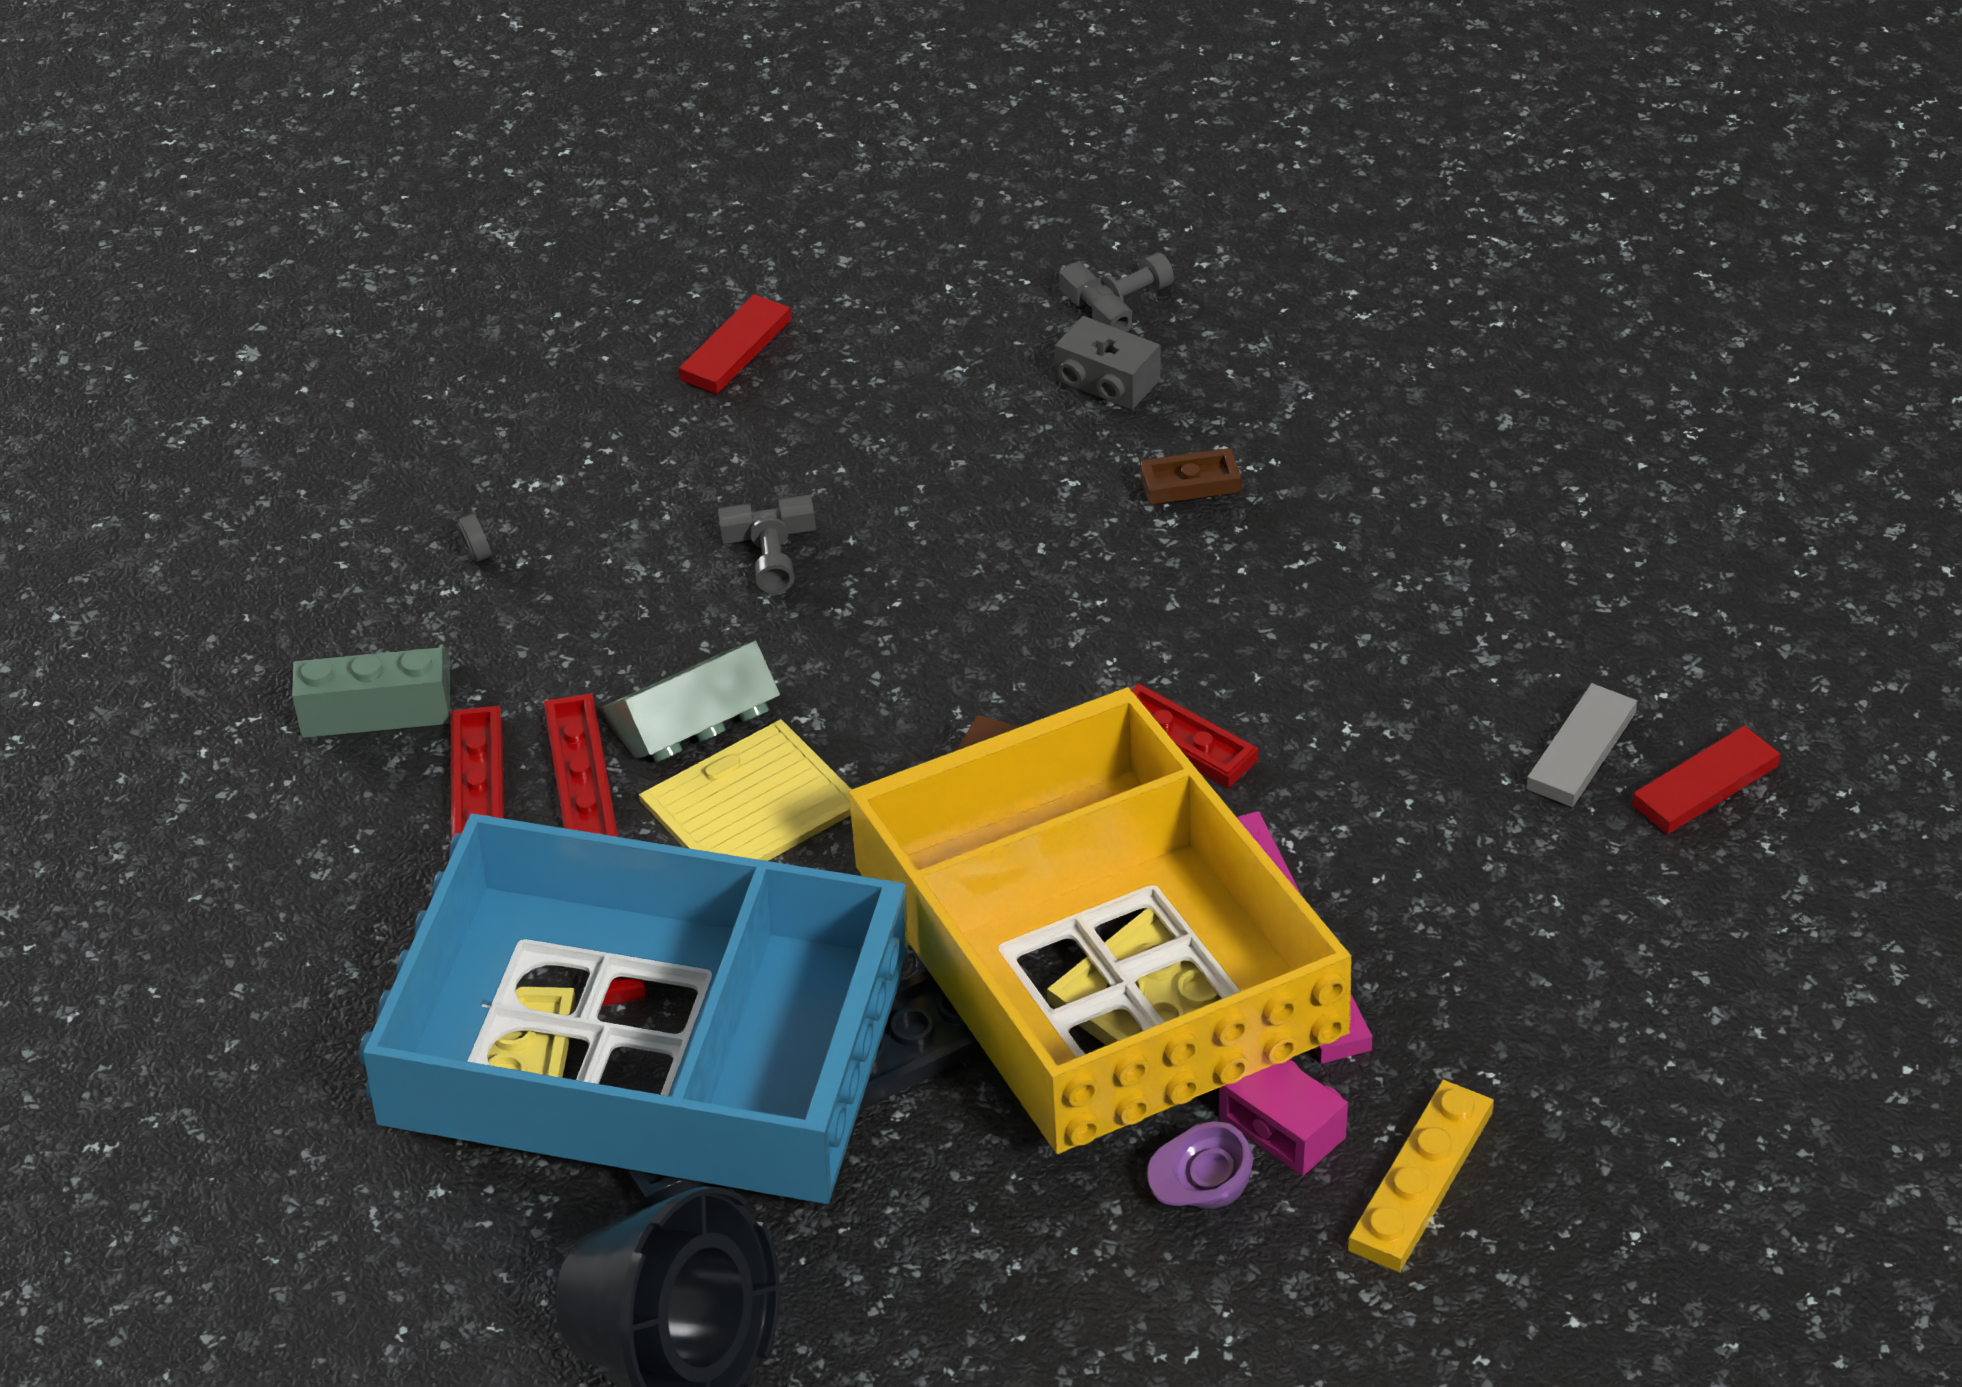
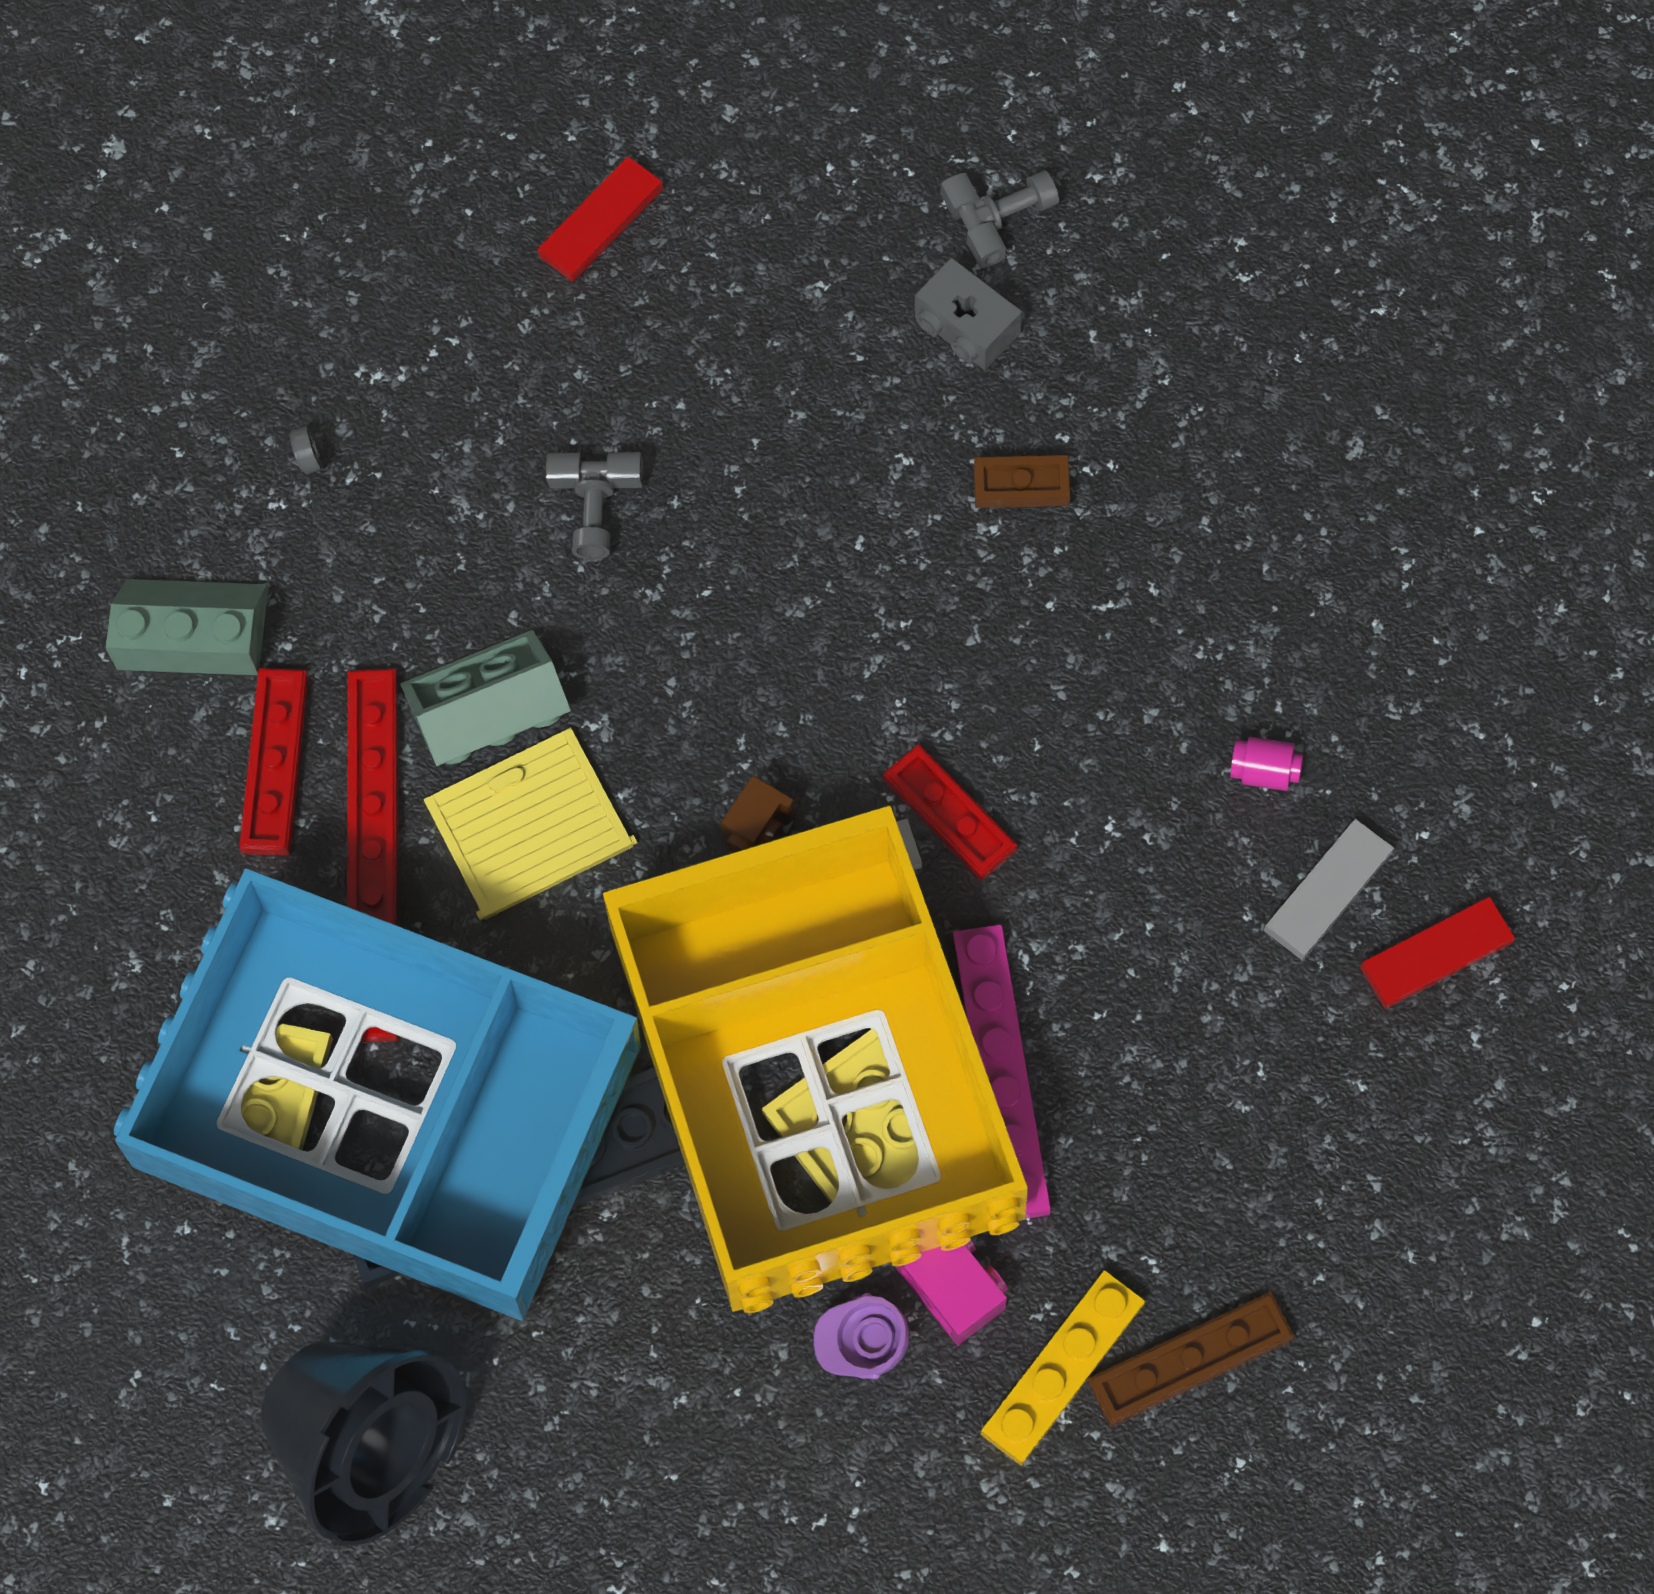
camera: 10 degrees right, 25 degrees up
none -> reddish brown tile [1087,1292,1295,1428]
none -> dark pink brick [1230,737,1303,791]

